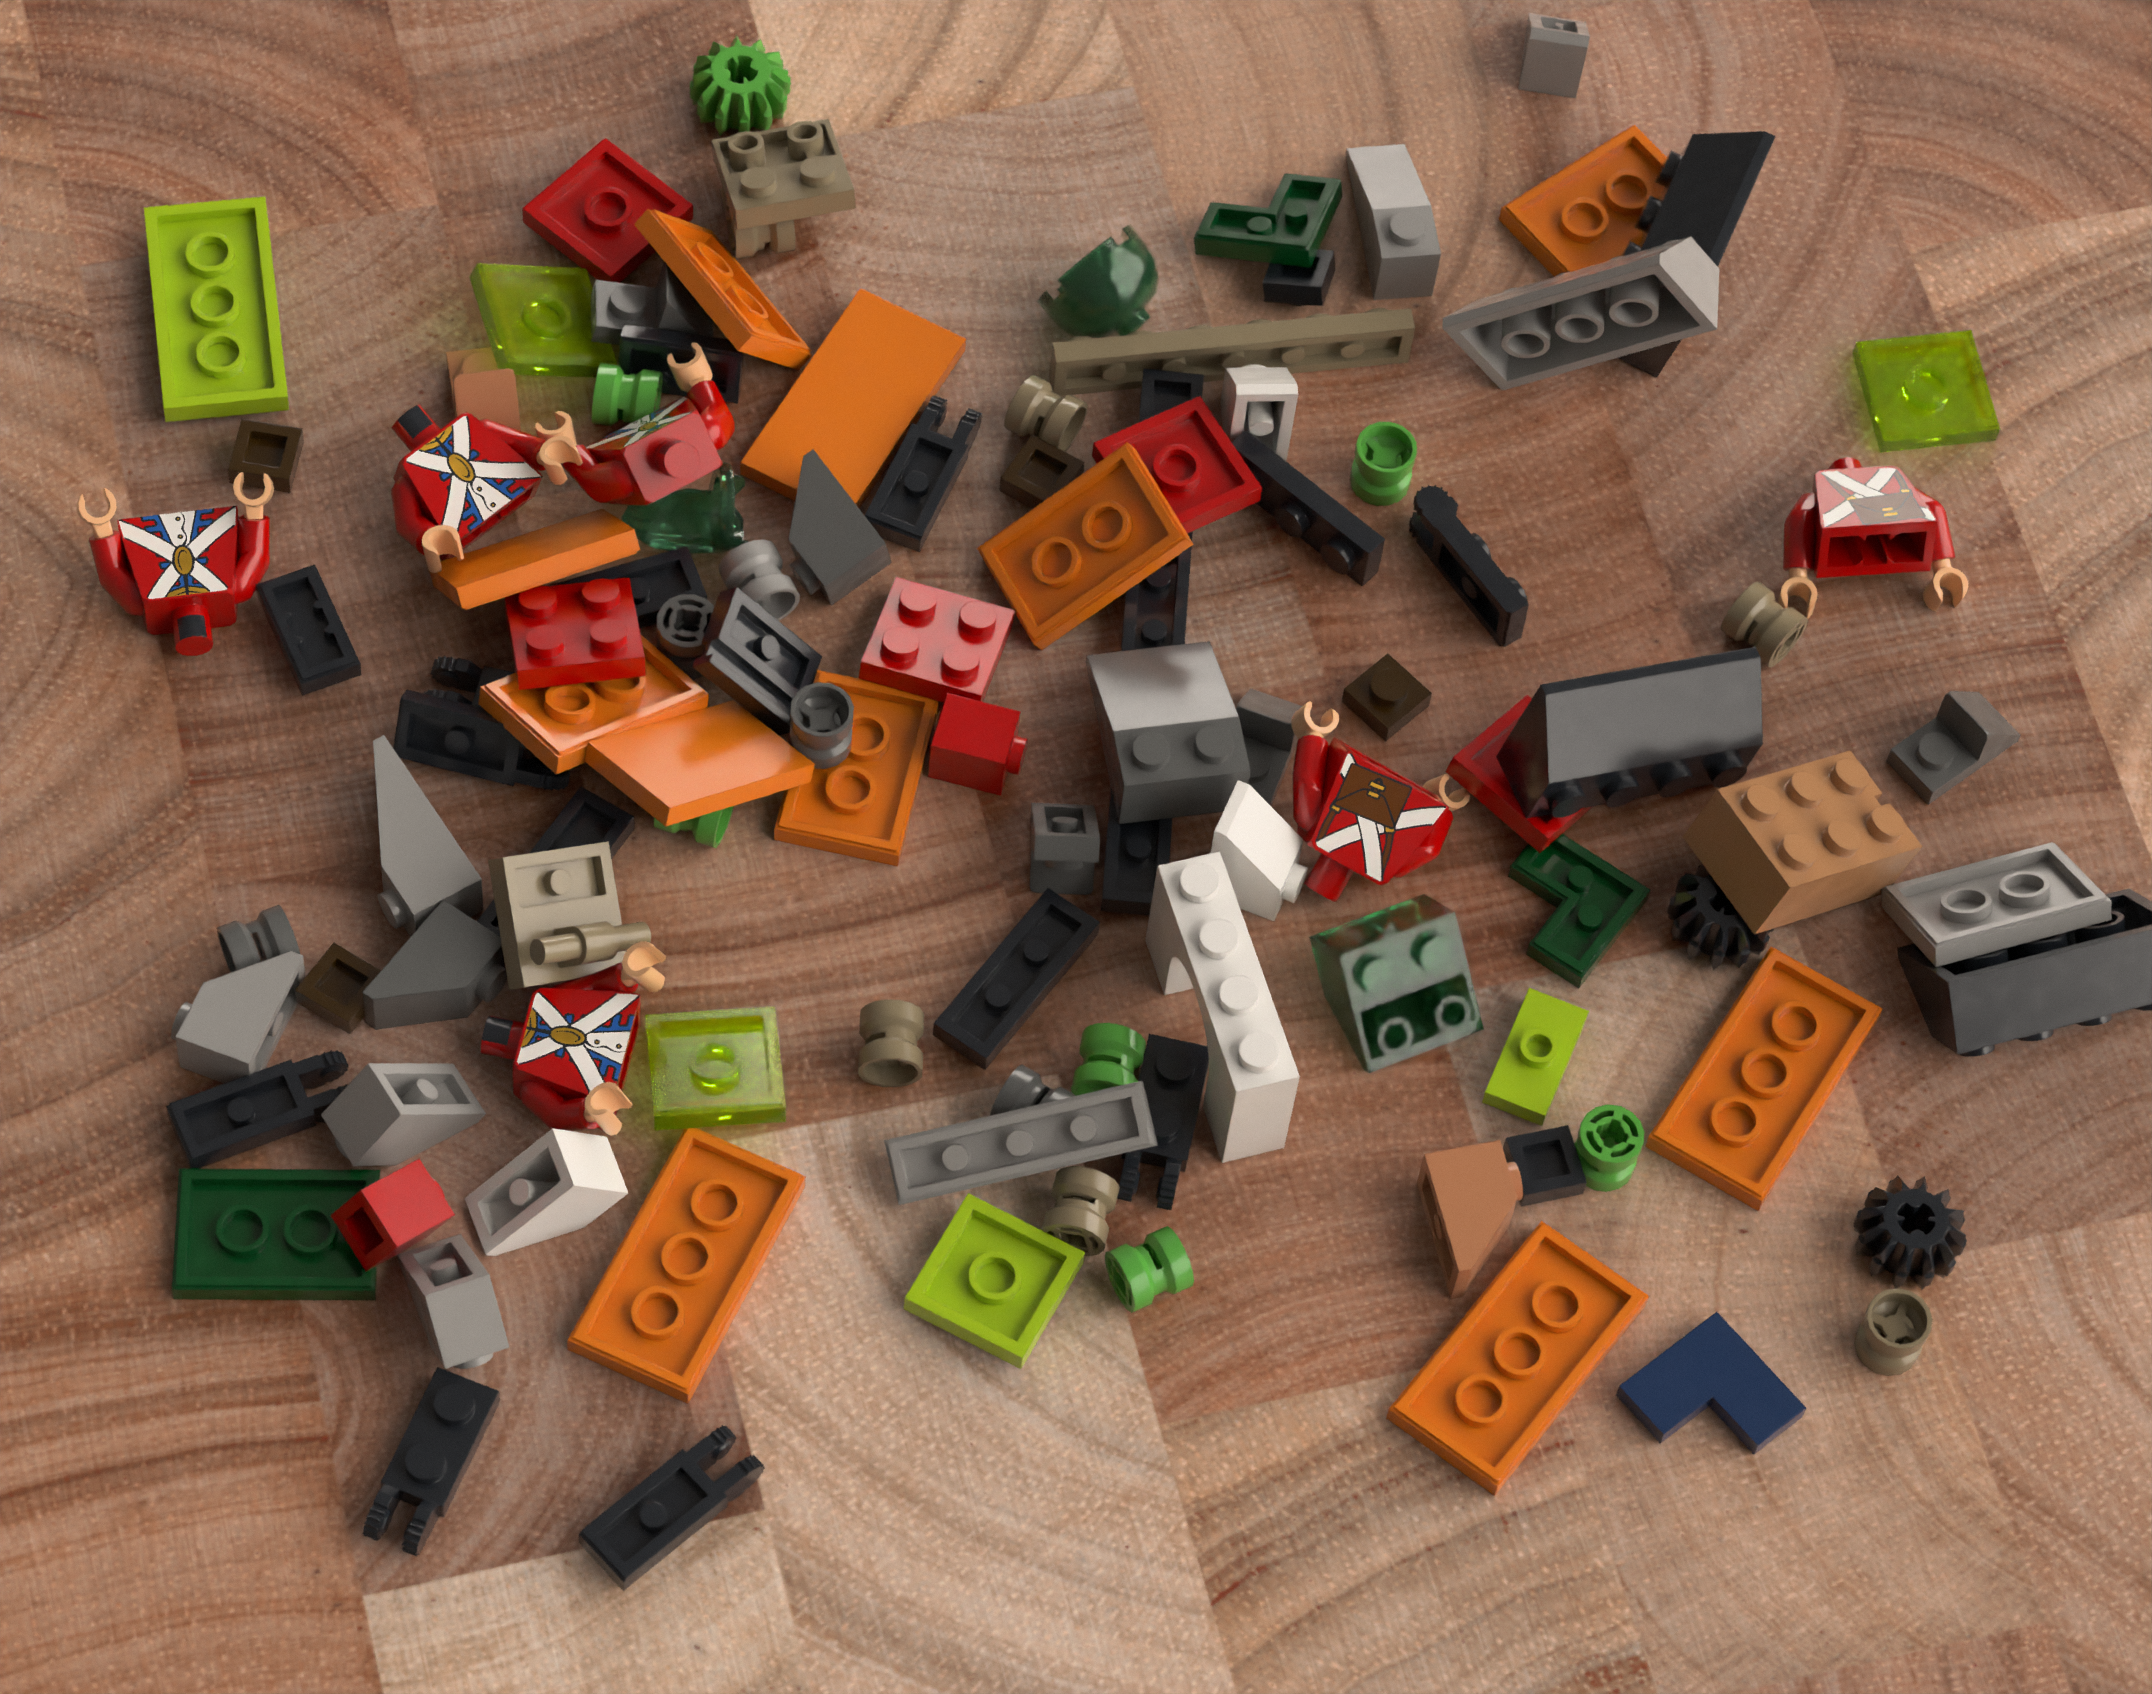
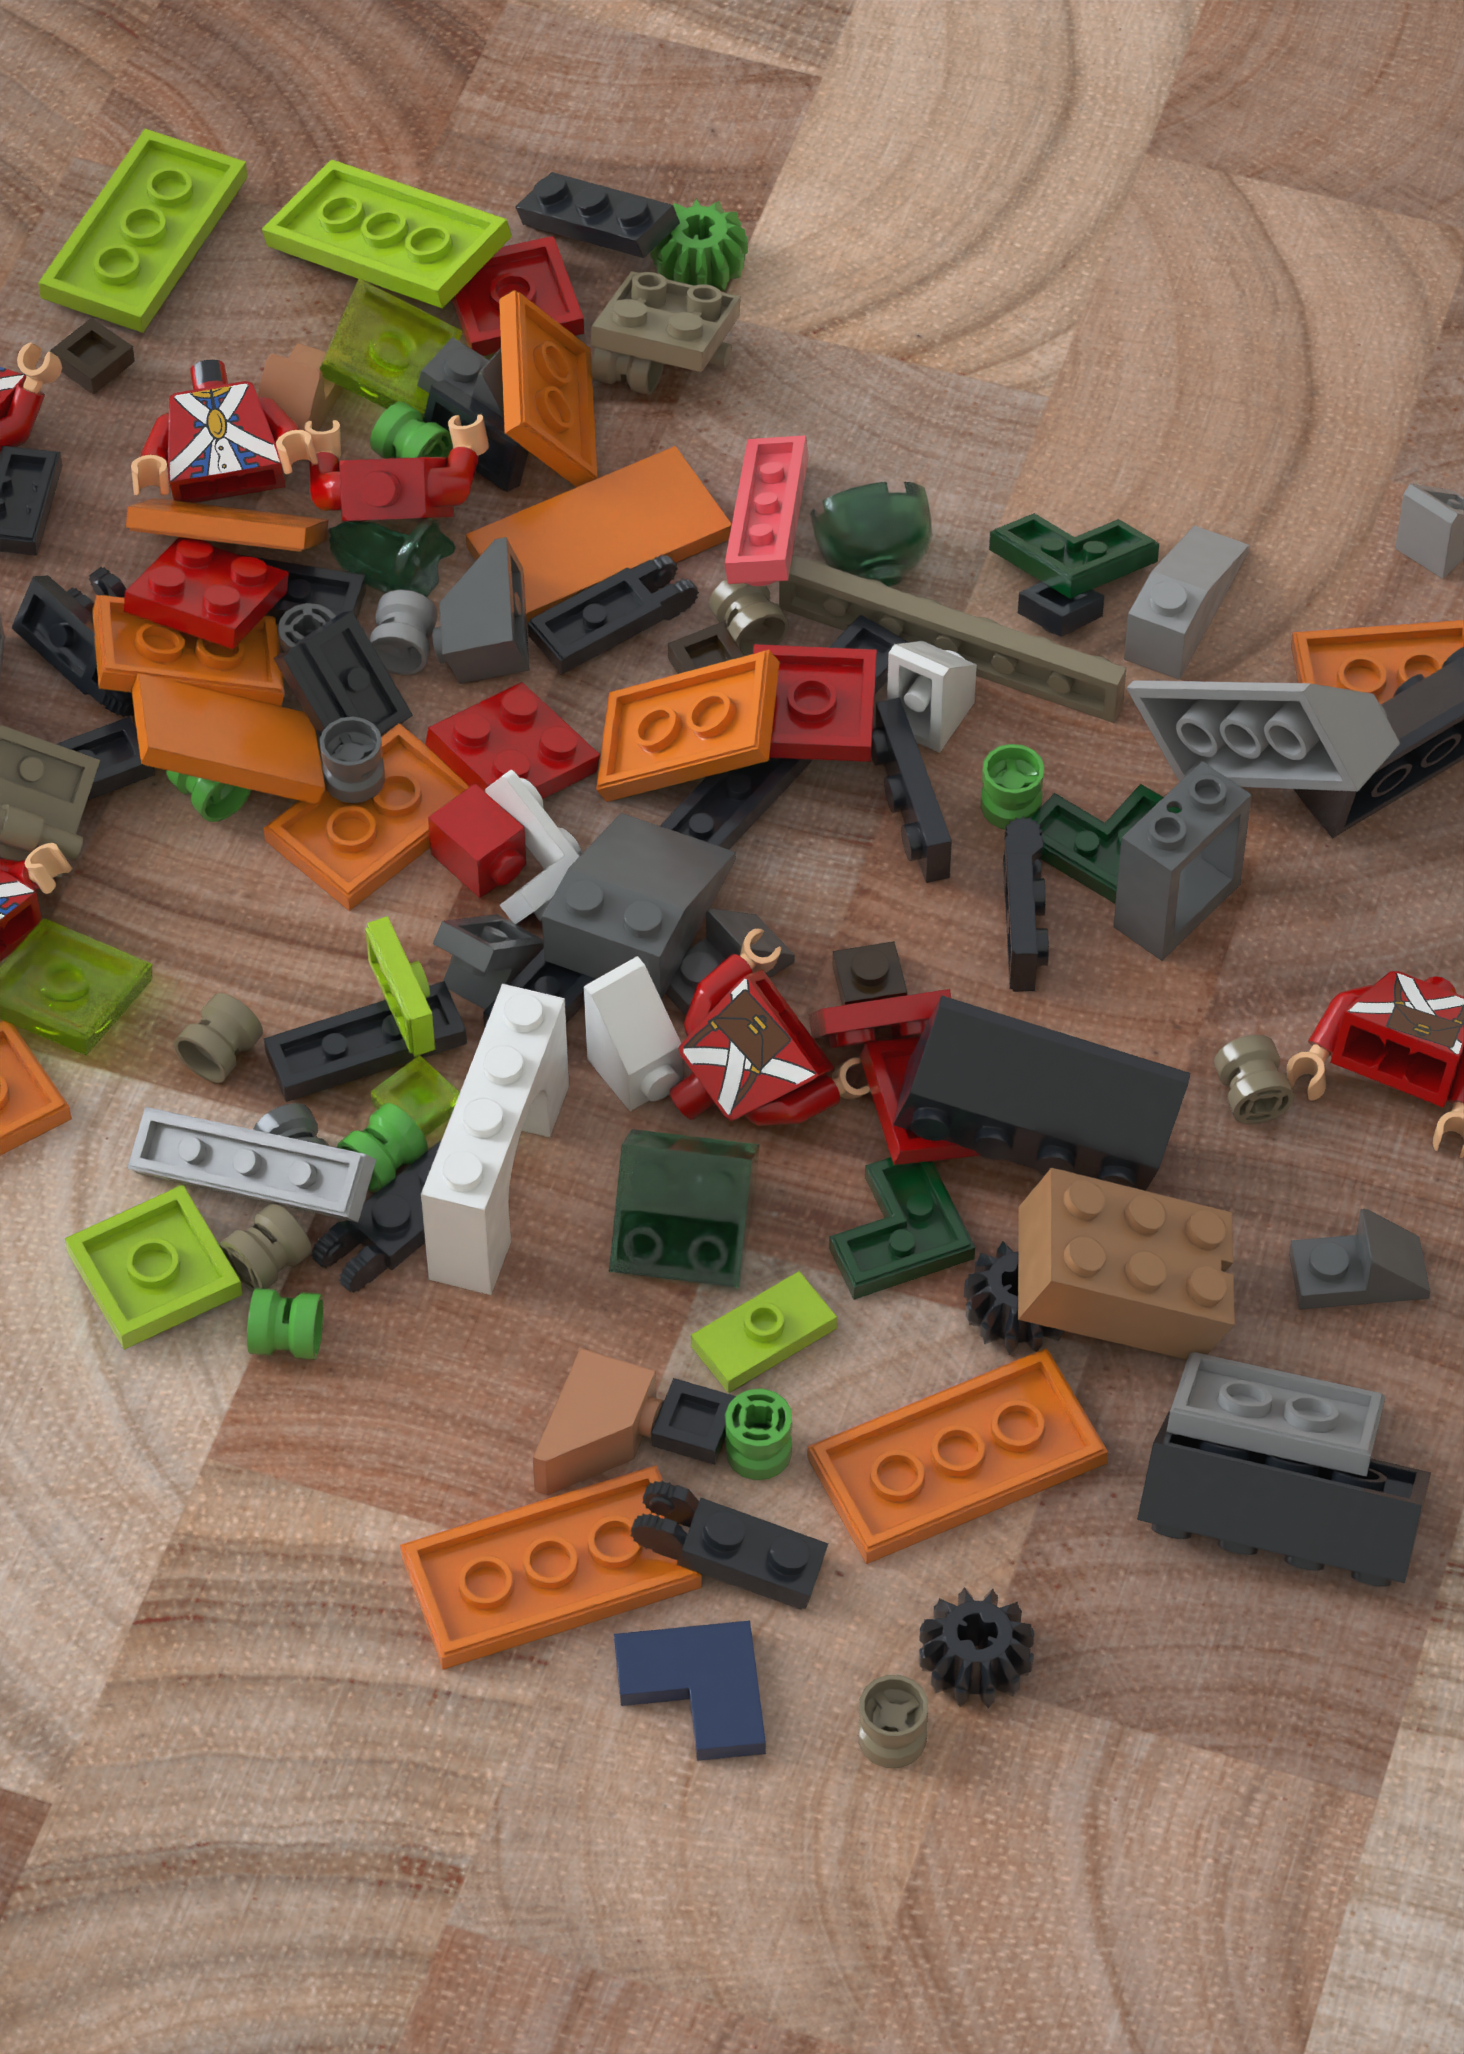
camera: 40 degrees right, 5 degrees down
none -> lime plate [261,159,512,309]
none -> lime plate [365,916,435,1057]
none -> clear neon green plate [371,1055,460,1137]
none -> white bracket [485,770,582,924]
none -> black plate [515,172,680,258]
none -> black hinge [630,1480,829,1610]
none -> coral plate [725,435,809,586]
none -> red plate [808,989,951,1049]
none -> dark green tile [1031,784,1181,904]
none -> dark grey window [1113,761,1252,961]

